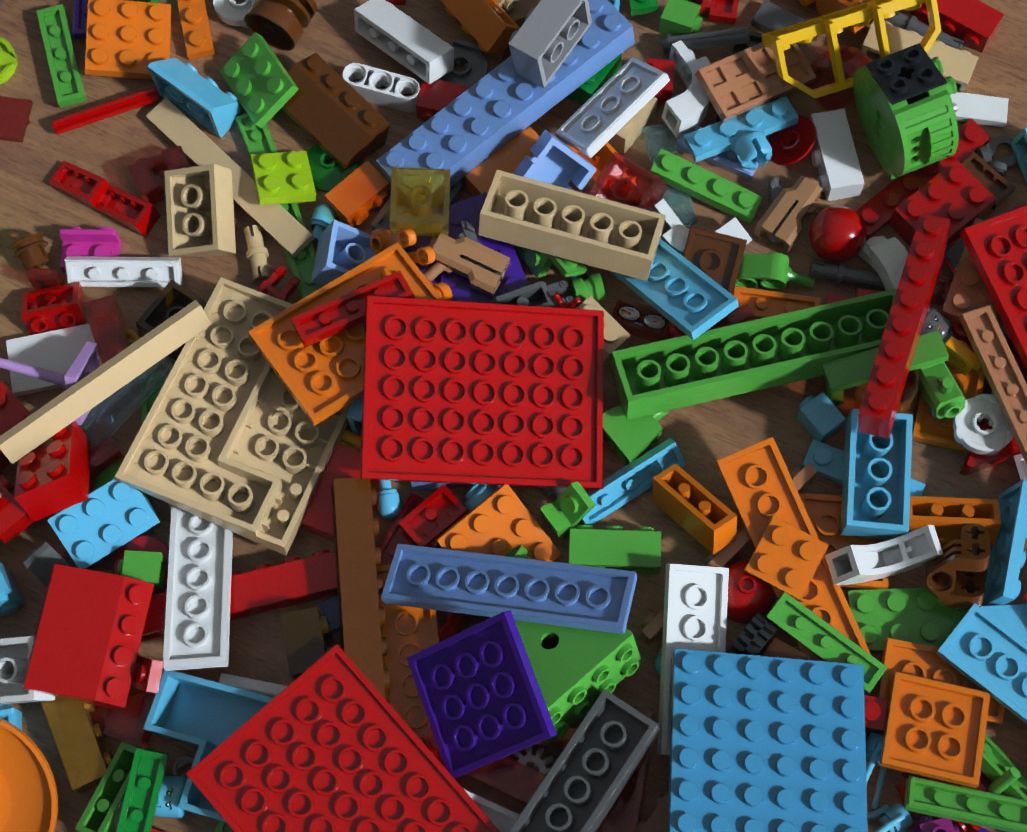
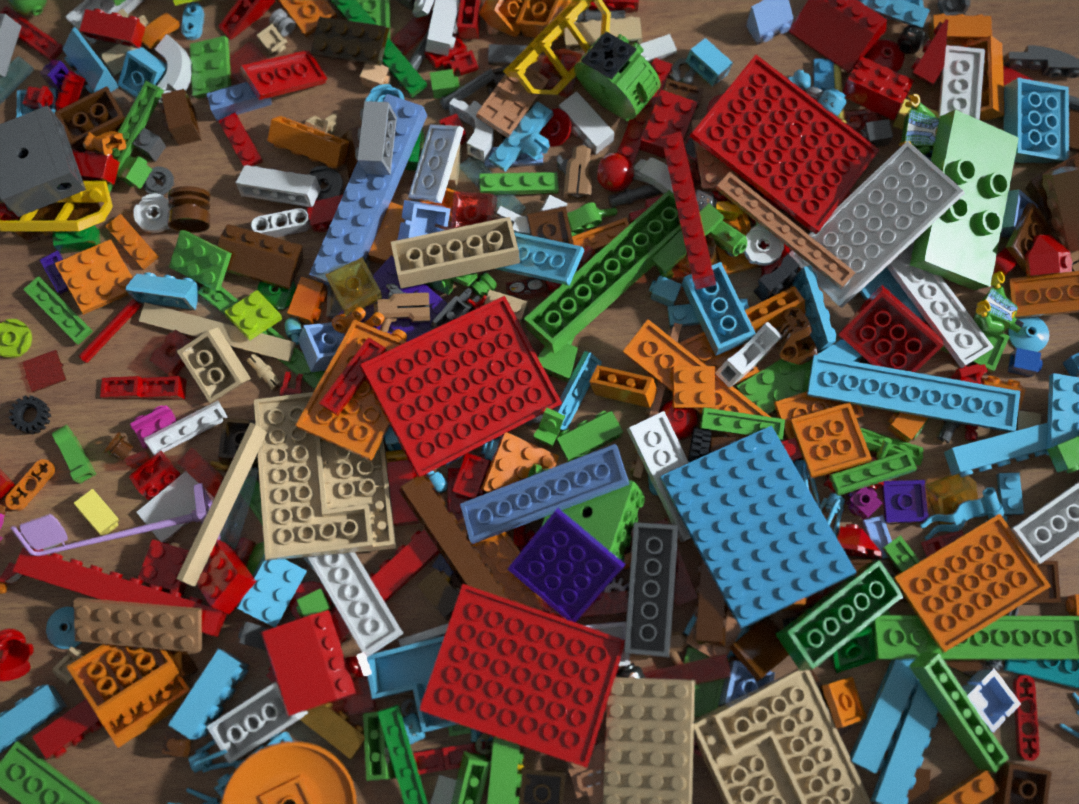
camera: 30 degrees left, 5 degrees up
none -> black brick [753,254,800,302]

